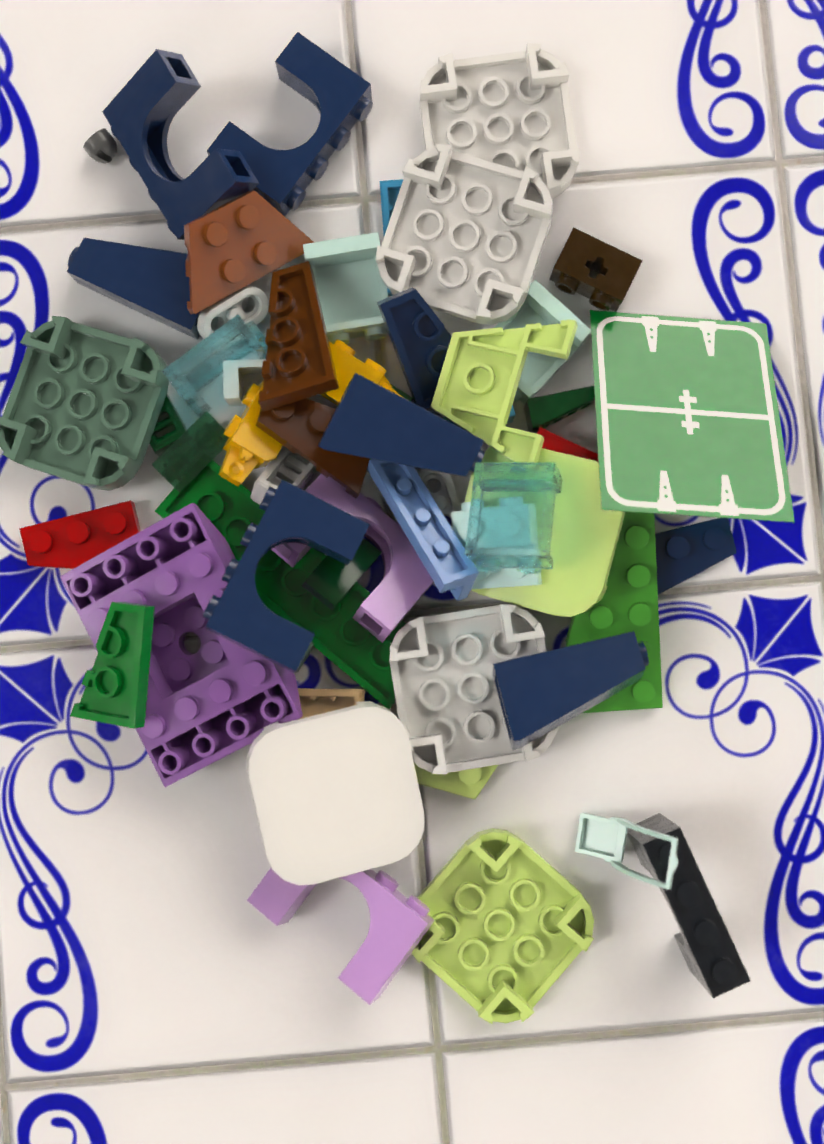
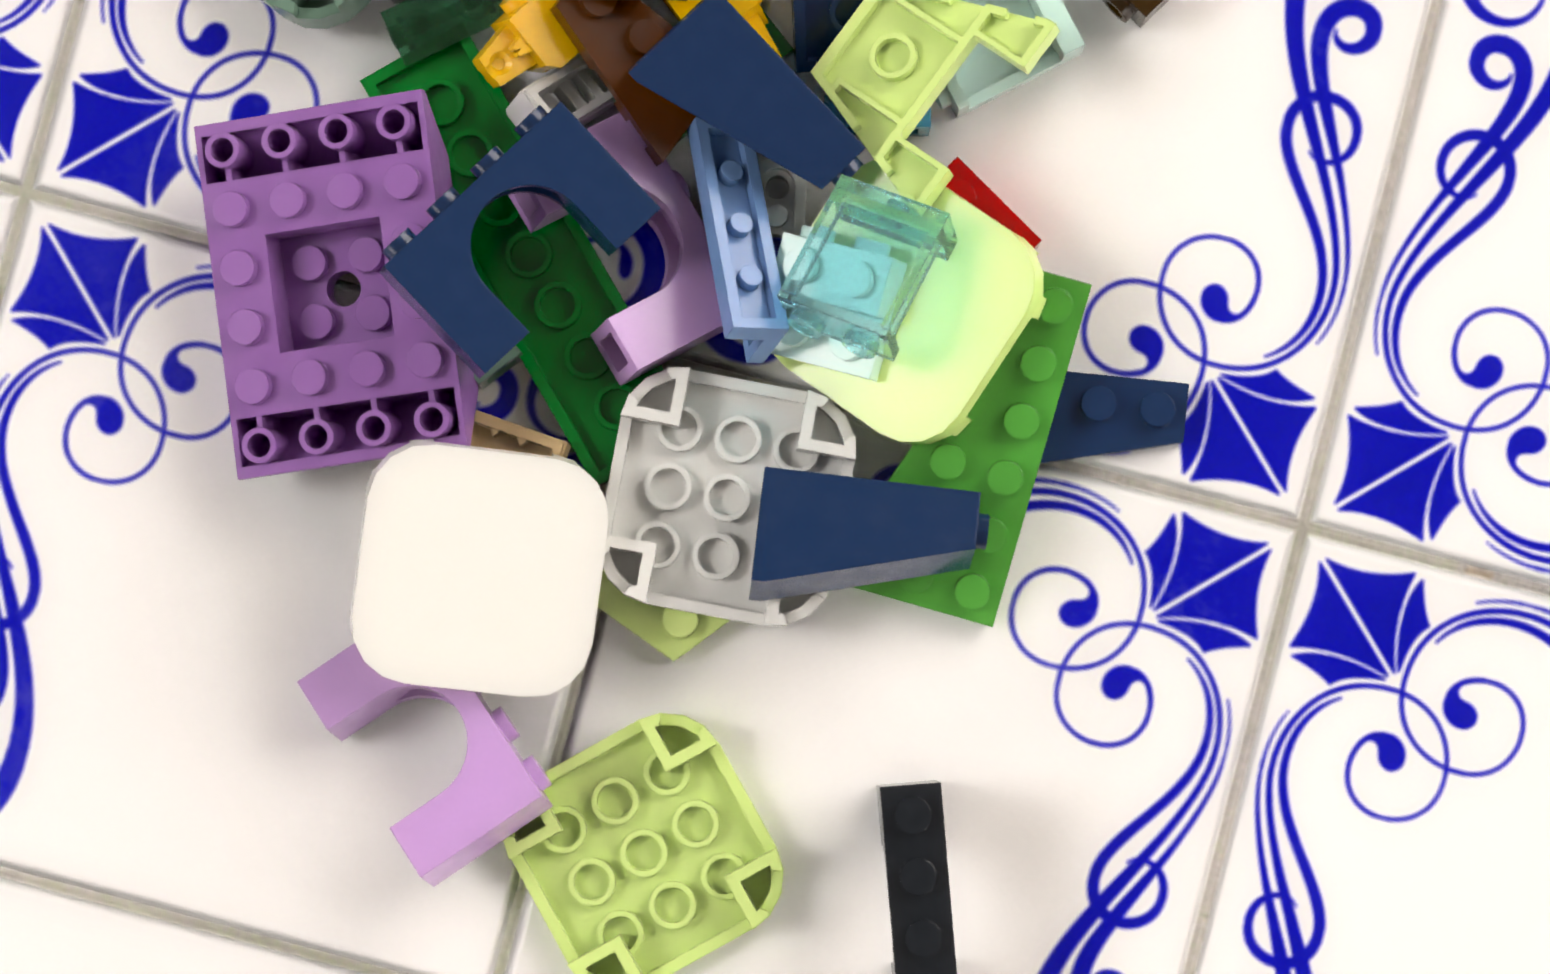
camera: 20 degrees right, 0 degrees up
red wing [19,500,141,569] -> none
green wing [70,602,155,729] -> none
dark green slope [302,538,382,610] -> none
dark green slope [524,386,595,433] -> none
light aqua piece [575,813,678,890] -> none
sticker [590,310,795,523] -> none

